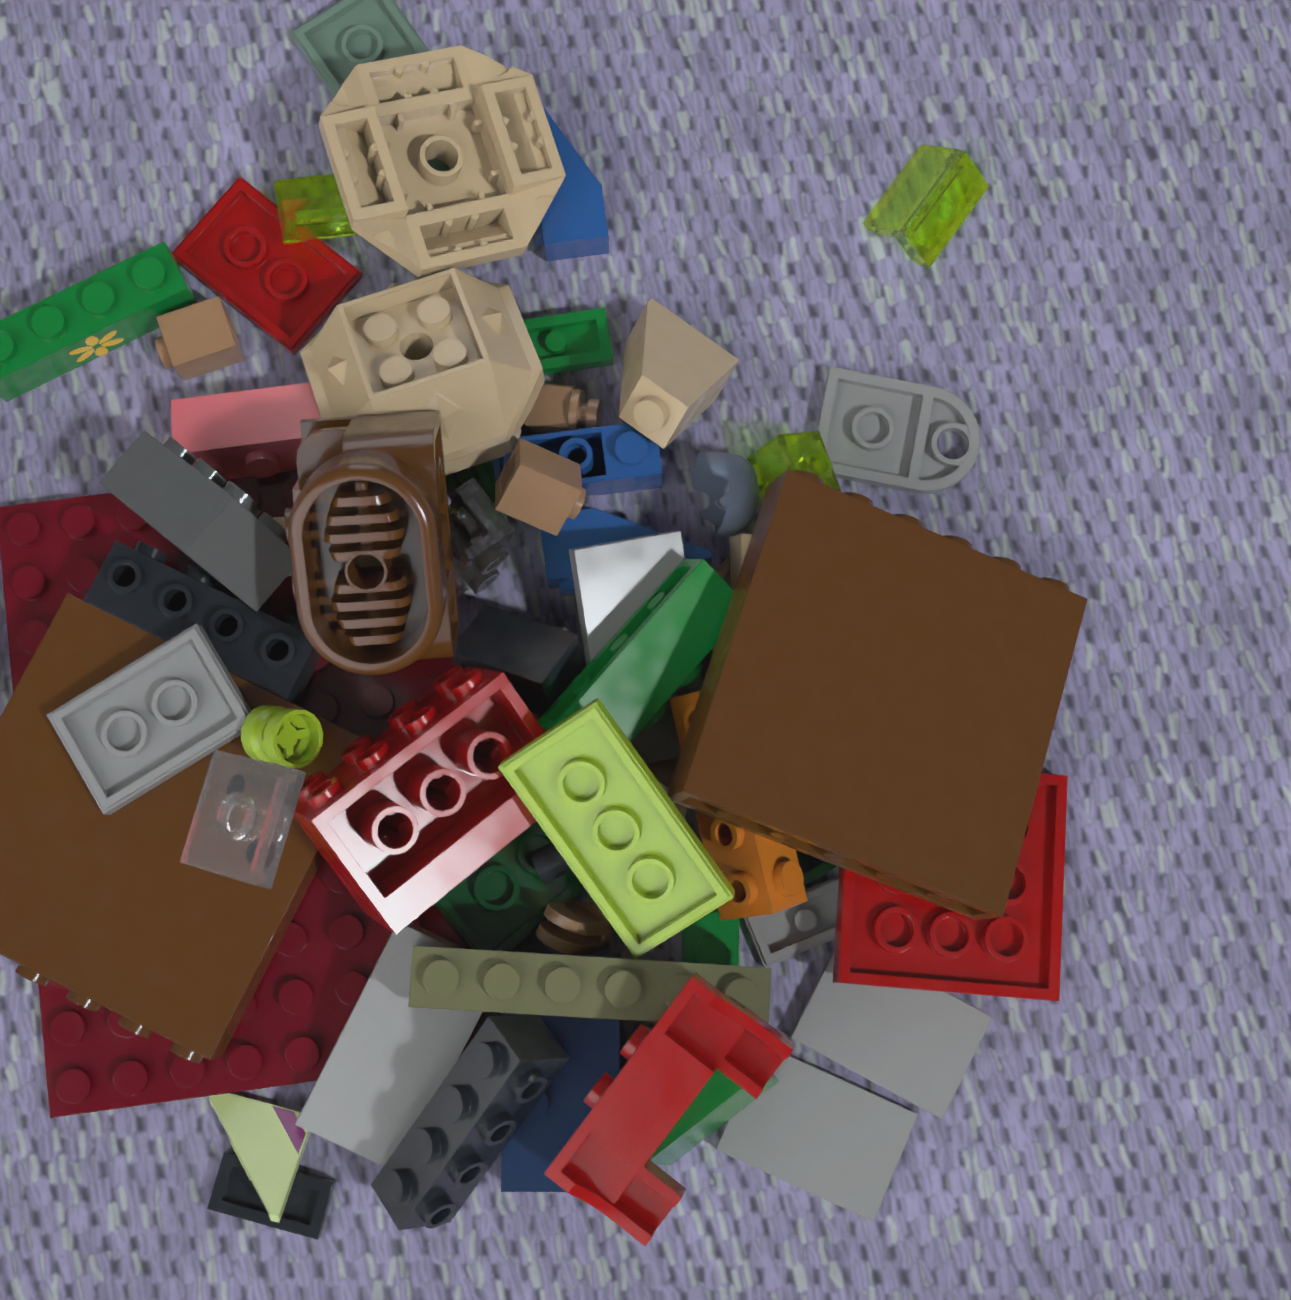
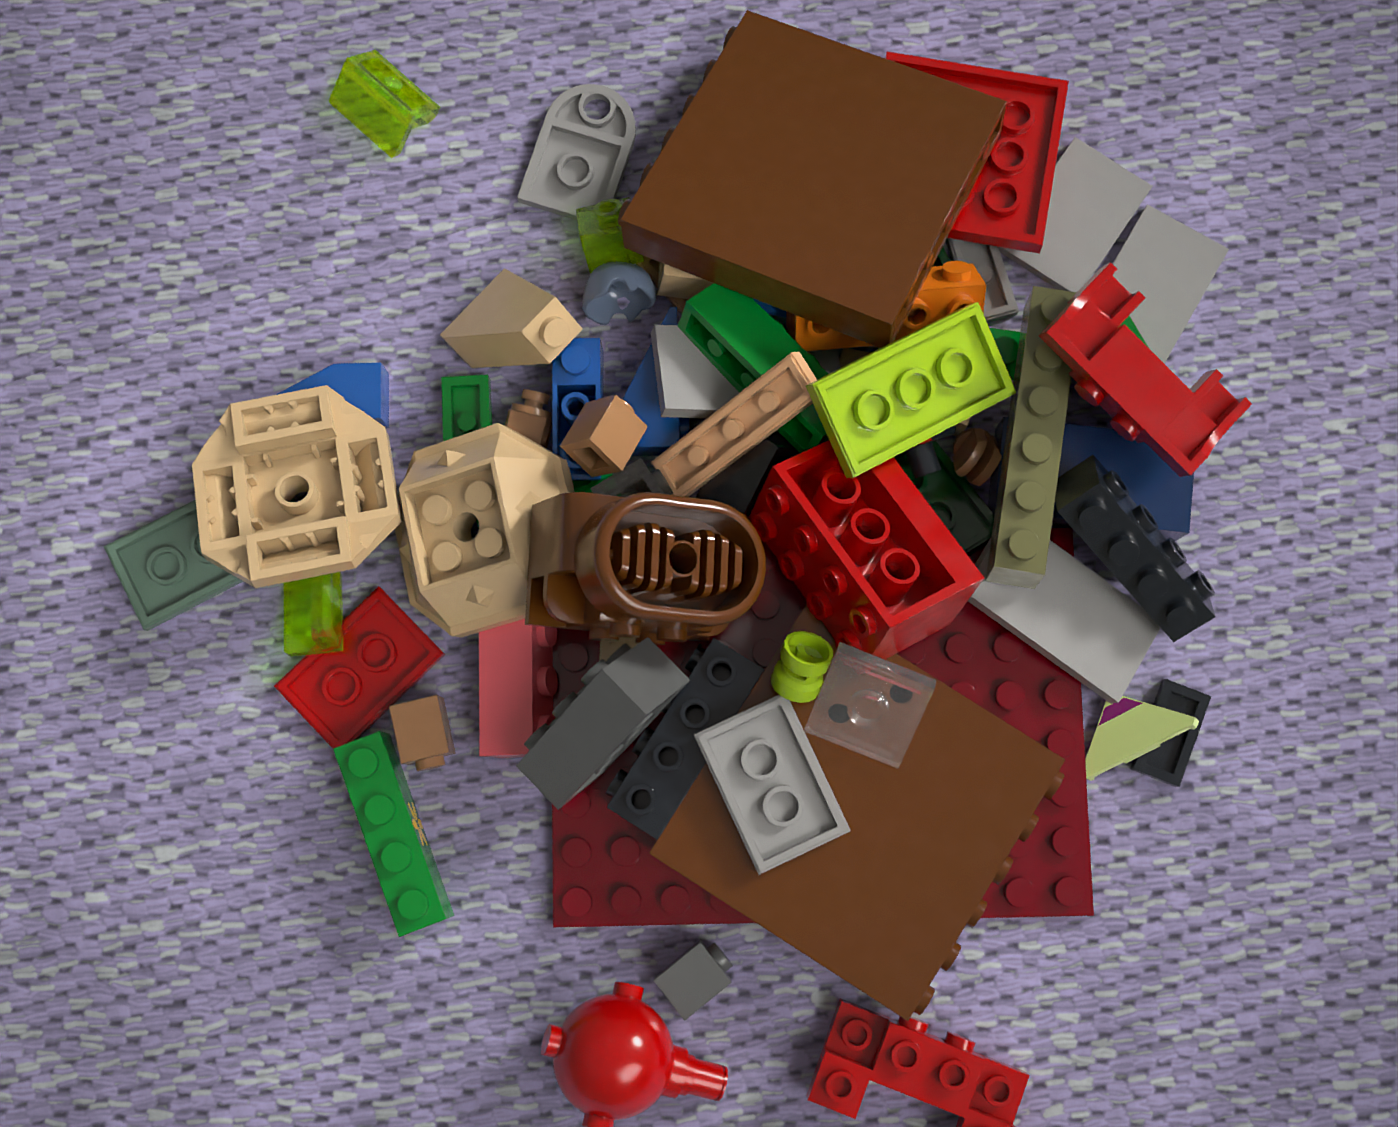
camera: 75 degrees left, 0 degrees up
none -> light nougat tile [651,351,817,497]

